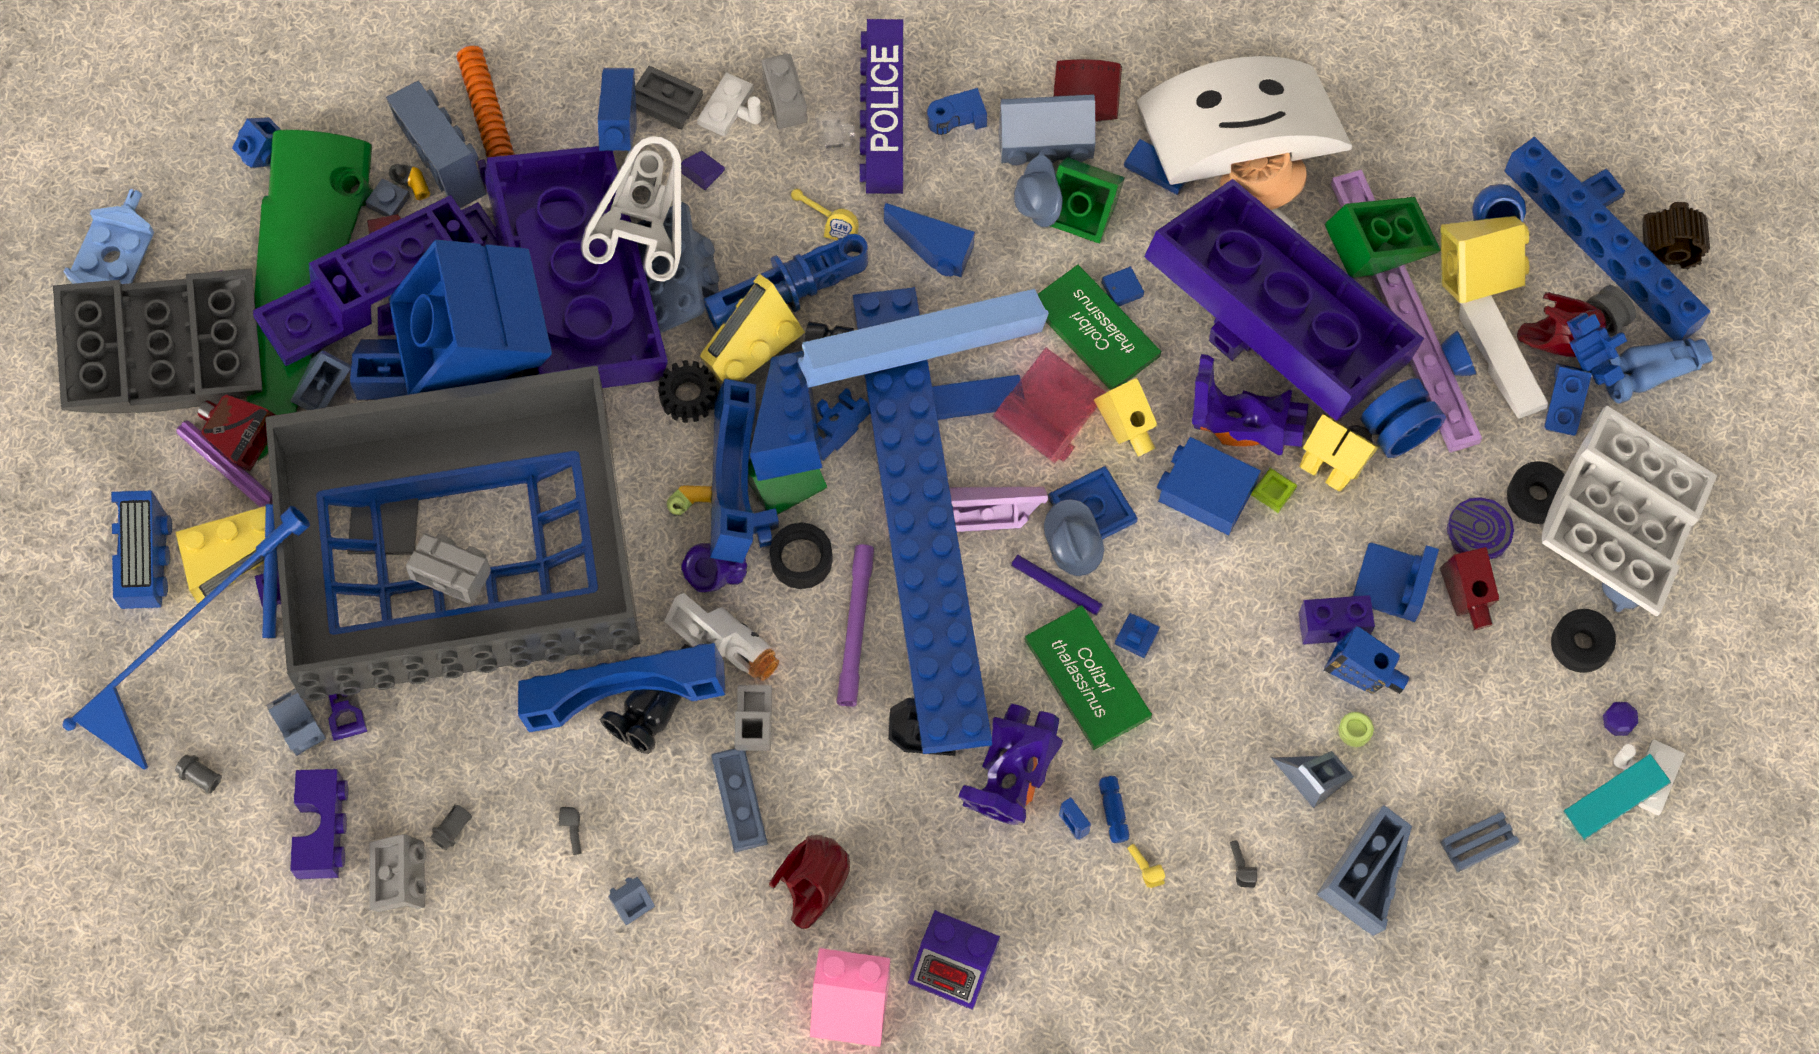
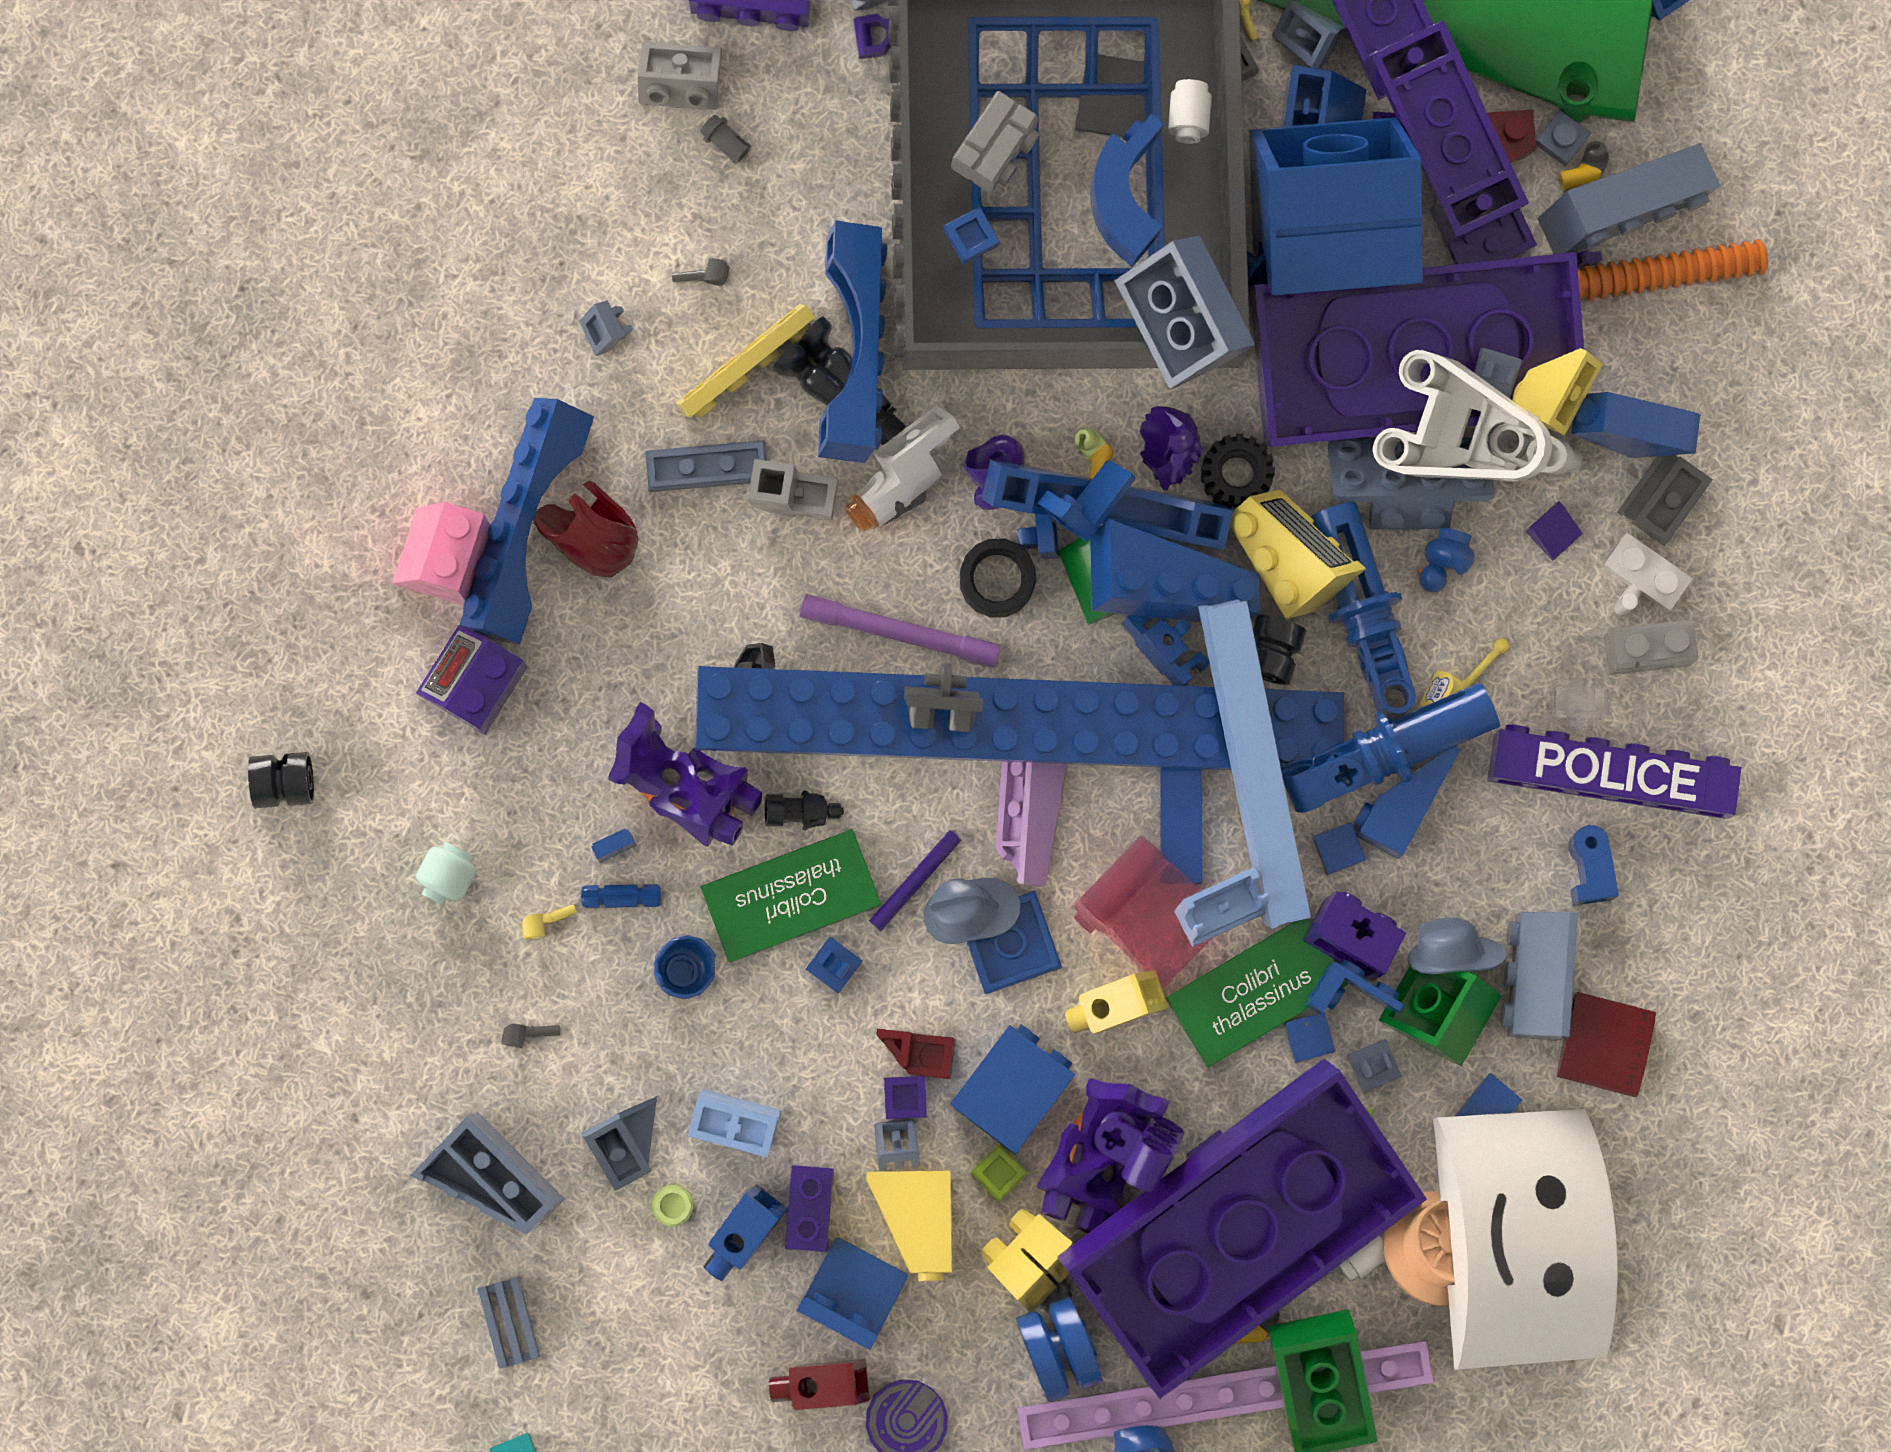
camera: 95 degrees right, 15 degrees up
none -> light aqua head [416,842,477,906]
none -> blue arch [459,398,594,644]
none -> blue hair [654,935,716,1000]
none -> light yellow plate [675,305,816,418]
none -> light blue hinge [688,1089,782,1158]
none -> black piece [764,790,844,831]
none -> light yellow slope [867,1171,952,1281]
none -> sand blue tile [874,1119,921,1171]
none -> dark red slope [876,1028,956,1079]
none -> dark purple tile [884,1076,927,1119]
none -> dark grey hips [904,663,983,732]
none -> blue plate [943,207,1000,265]
none -> blue bracket [1038,460,1136,542]
none -> blue arch [1090,114,1164,267]
none -> dark purple piece [1095,1110,1185,1193]
none -> sand blue slope [1115,236,1255,389]
none -> dark purple hair [1139,406,1203,491]
none -> white brick [1168,79,1212,144]
none -> light blue hinge [1174,867,1269,947]
none -> blue piece [1281,682,1500,813]
none -> dark purple brick [1303,891,1406,982]
none -> blue bracket [1304,960,1405,1013]
none -> blue tile [1312,822,1366,875]
none -> sand blue tile [1347,1039,1402,1093]
none -> blue animal [1417,527,1475,593]
none -> sand blue tile [1473,348,1522,398]
none -> light yellow slope [1512,348,1603,436]

